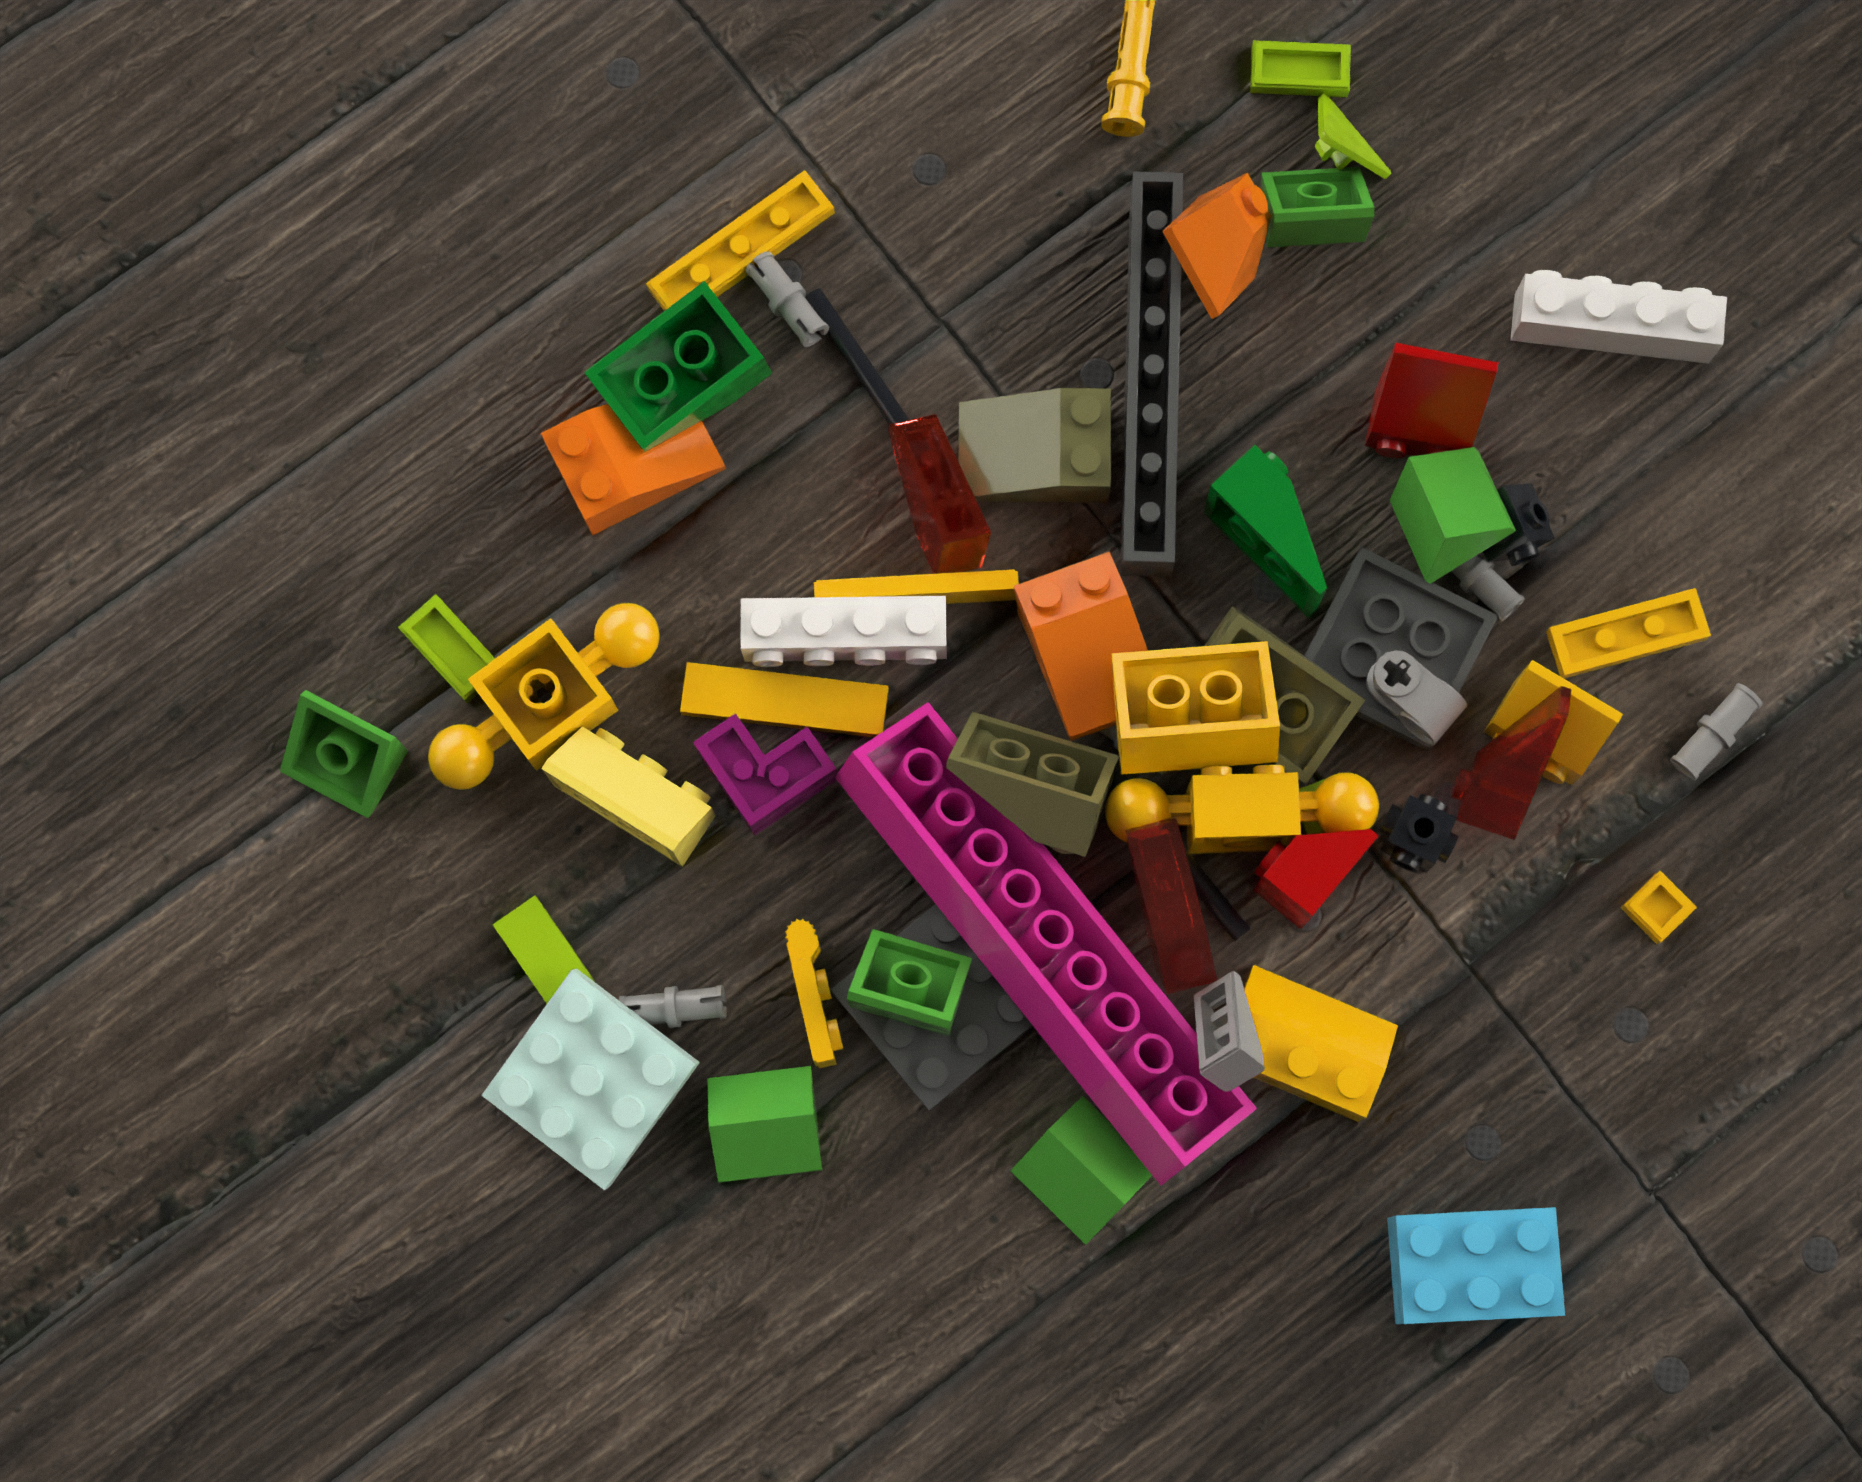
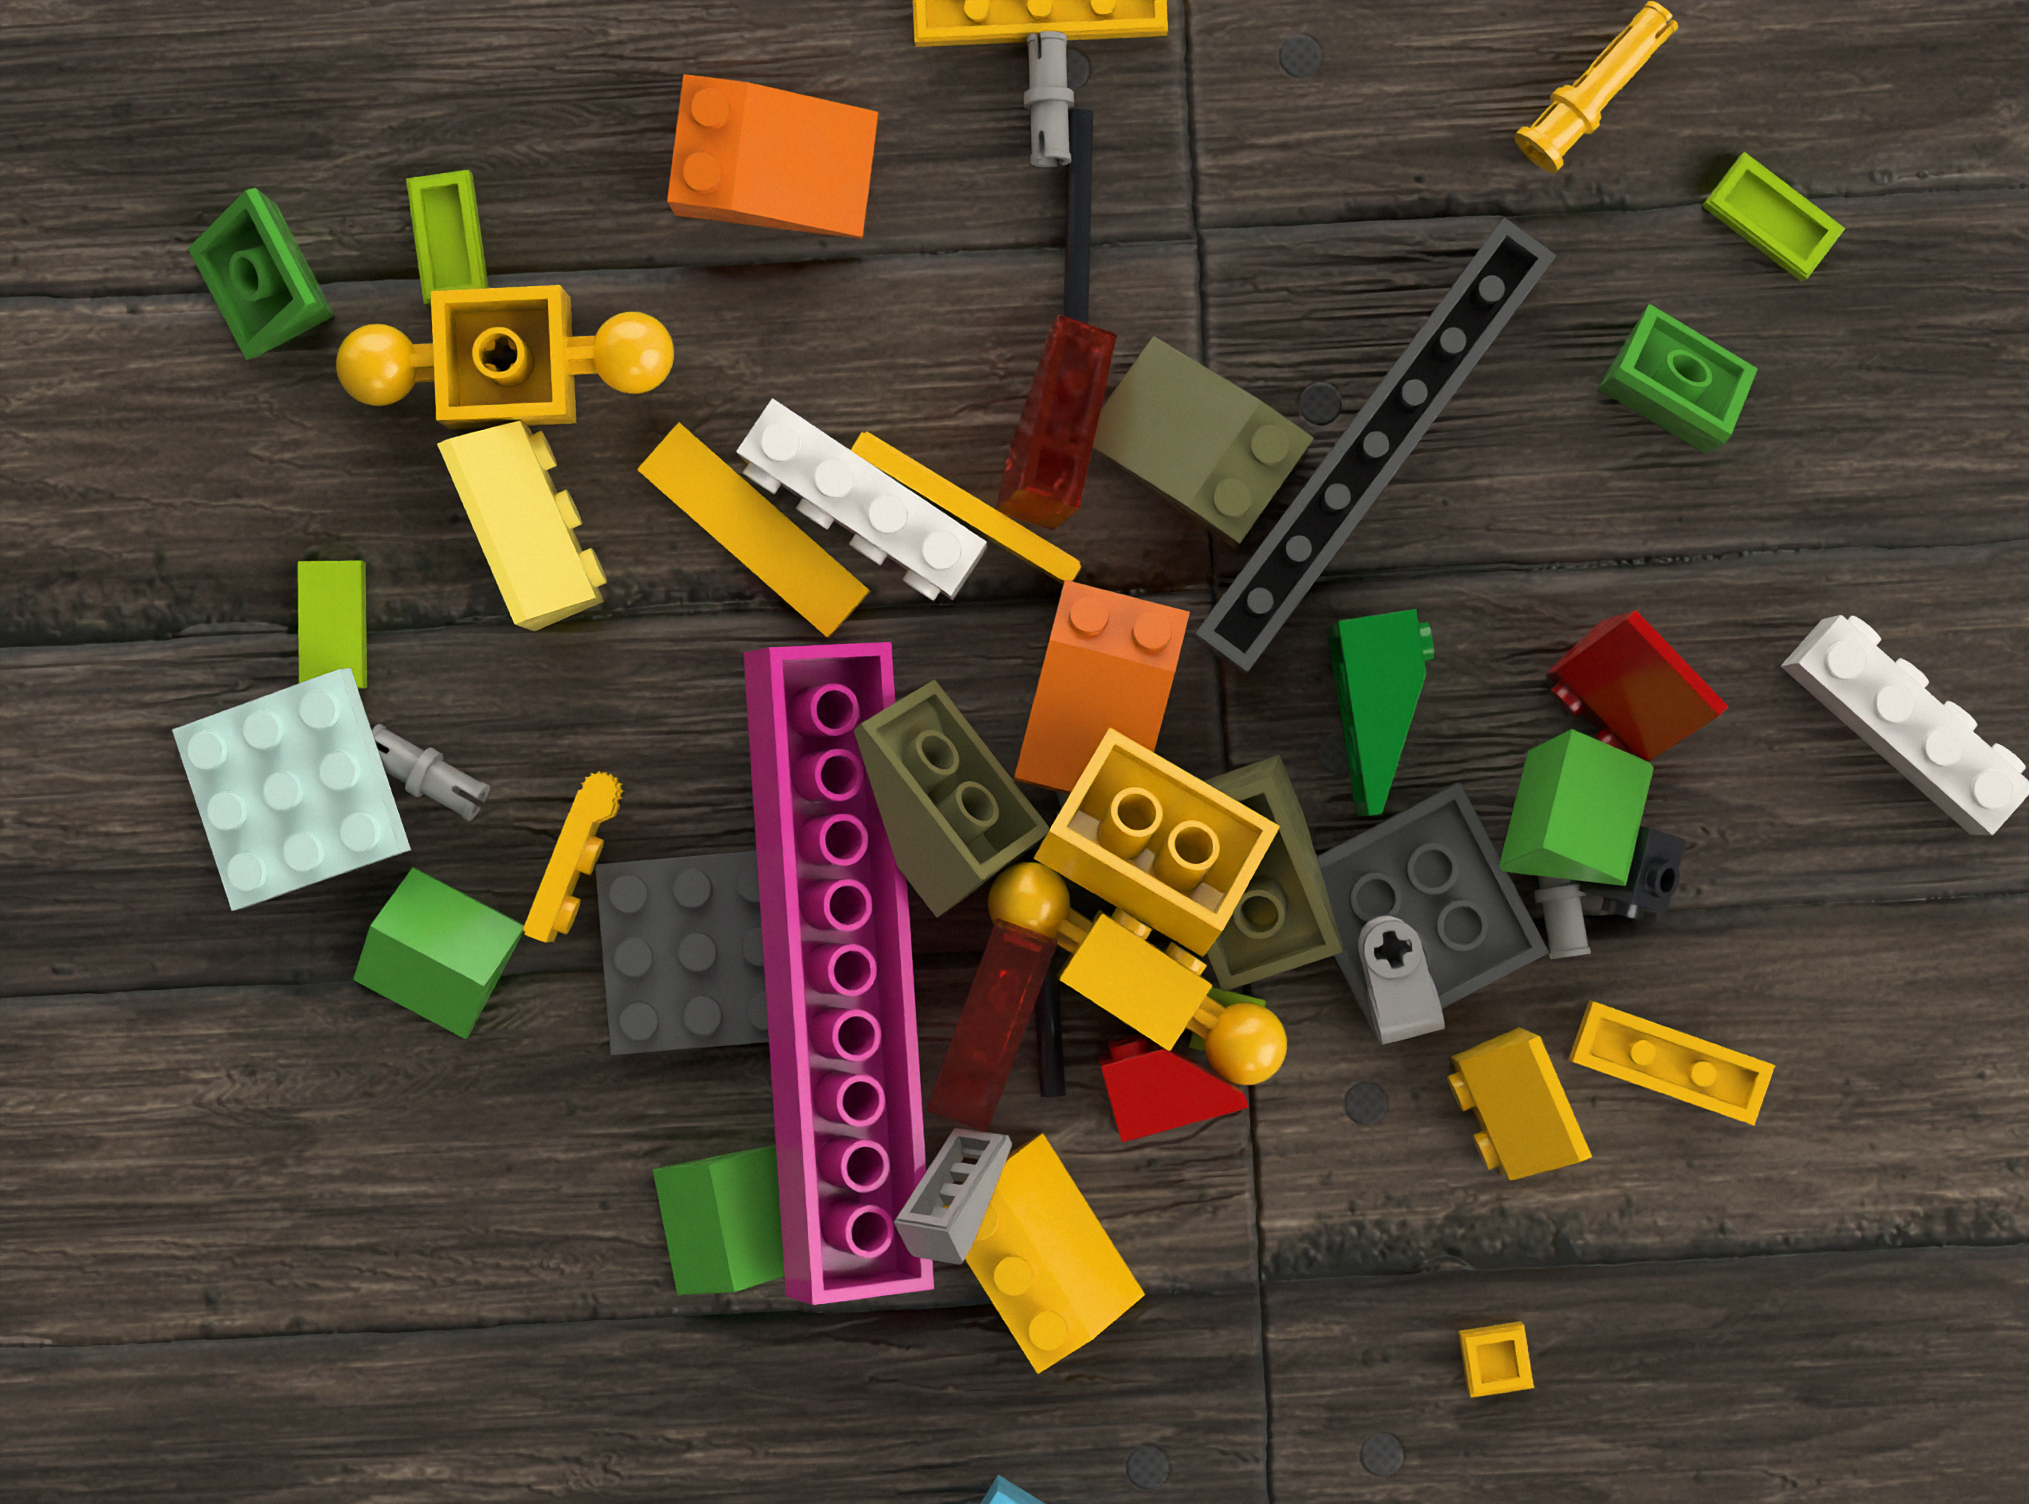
camera: 40 degrees right, 10 degrees up
green slope [584,281,772,452] -> none
magenta panel [693,713,838,836] -> none
bright green slope [847,929,972,1036] -> none
orange slope [1162,173,1271,319] -> none
lime piece [1315,93,1391,179] -> none
black brick [1379,794,1459,873] -> none
clear red slope [1451,686,1572,840] -> none
light grey pin [1670,683,1763,781] -> none

